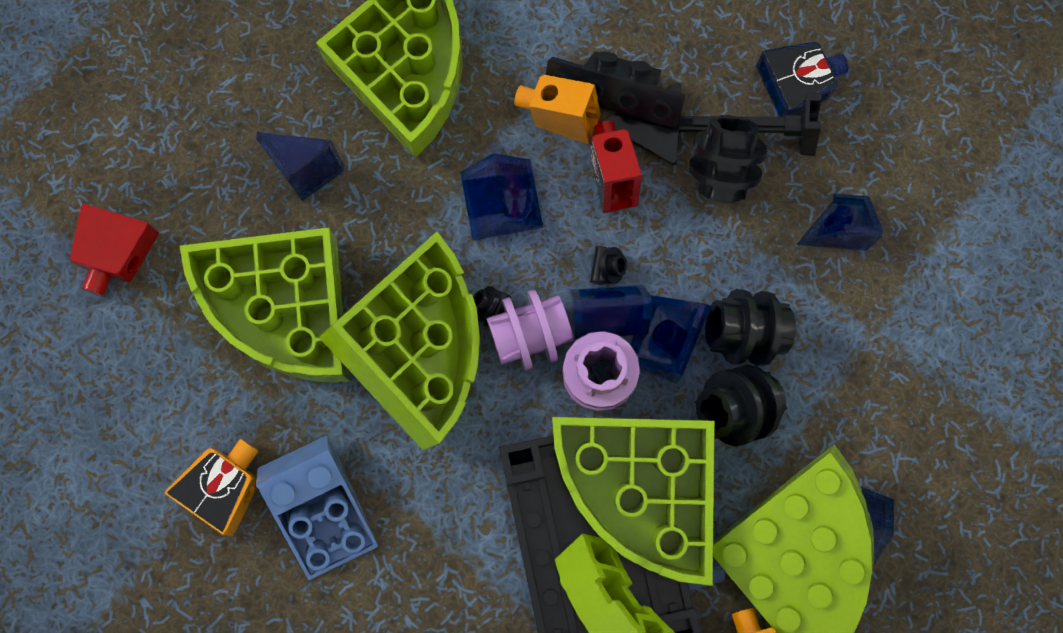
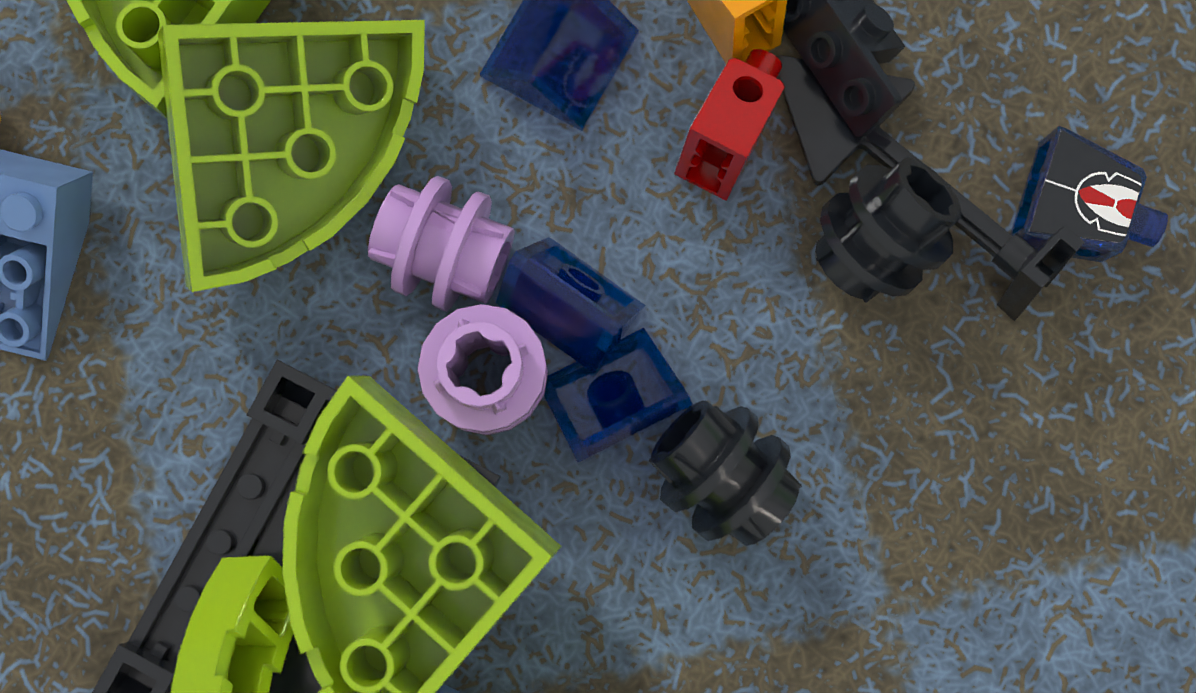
camera: 35 degrees right, 5 degrees up
black plate [473,286,511,327] -> none
black plate [590,246,627,285] -> none
black piece [695,364,788,447] -> none
clear blue slope [796,193,883,251] -> none

